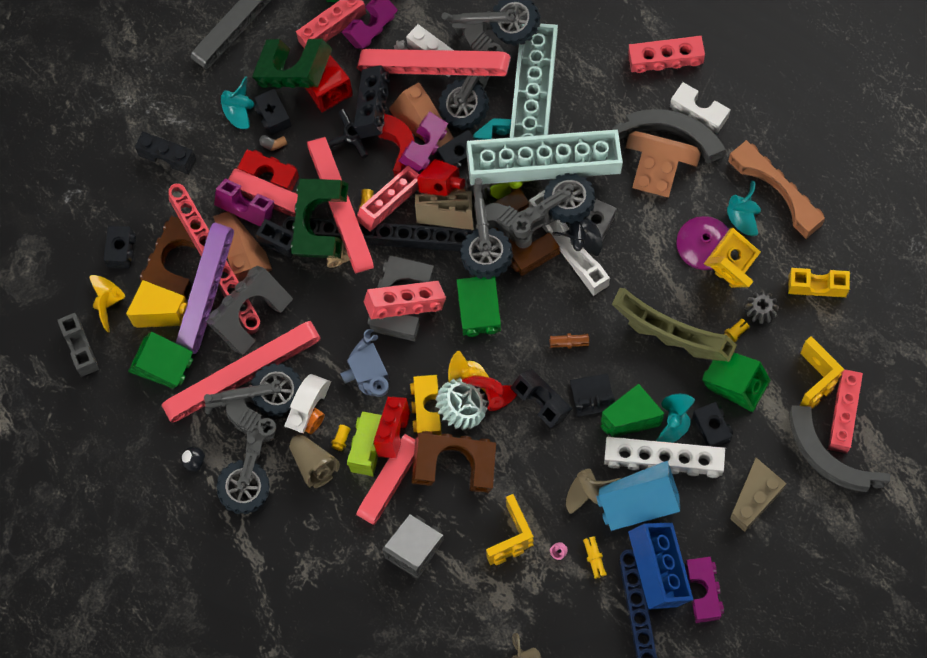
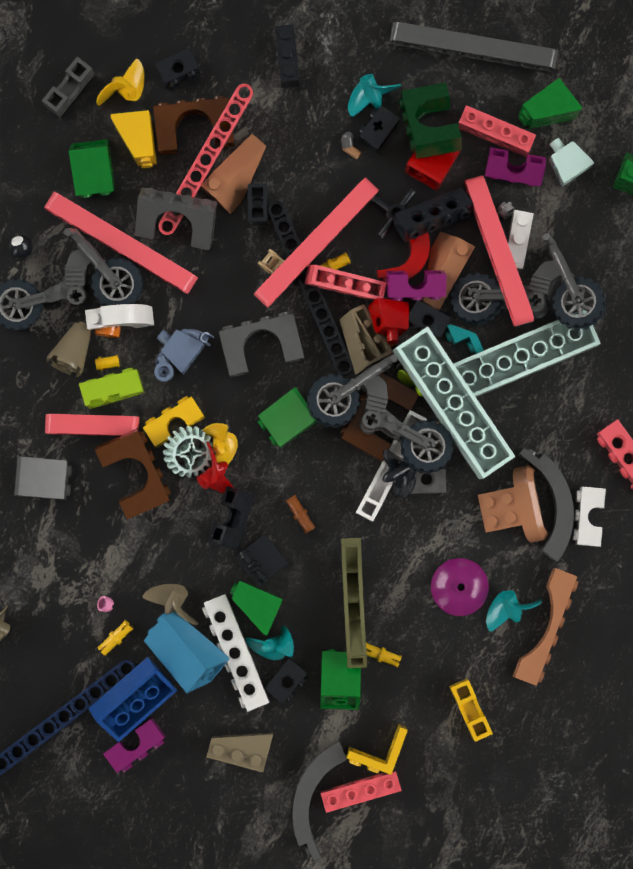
camera: 55 degrees right, 15 degrees up
medium lavender beam [176,222,234,354] -> none
magenta arch [214,178,274,226] -> none
coral beam [228,169,298,217] -> none
red arch [237,149,299,192] -> none
dark green arch [291,179,349,259] -> none
coral brick [364,281,446,319] -> none
red arch [373,397,410,458] -> none
yellow bracket [486,494,534,565] -> none
yellow bracket [704,228,761,288] -> none
flat silver gear [745,291,779,324] -> none

